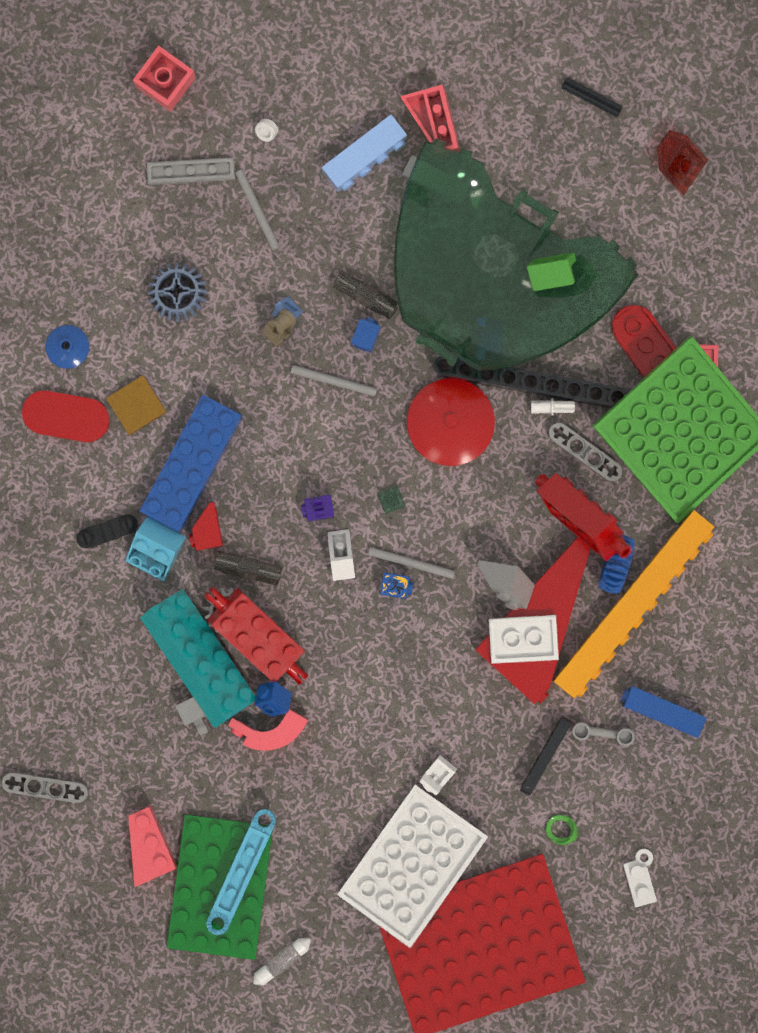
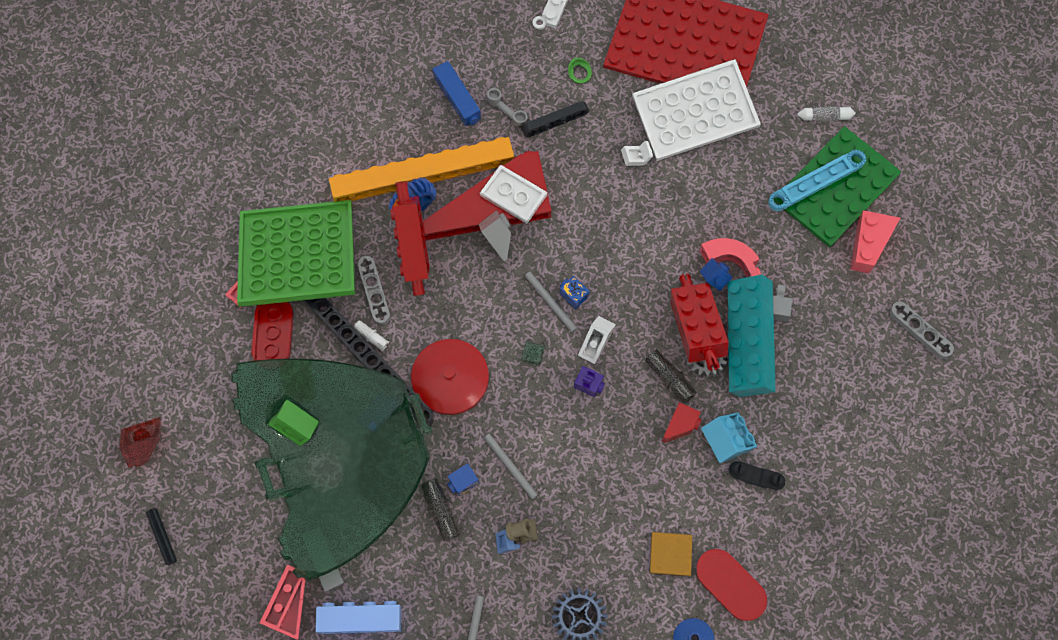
camera: 145 degrees left, 15 degrees down
blue brick [140,395,243,534] -> none

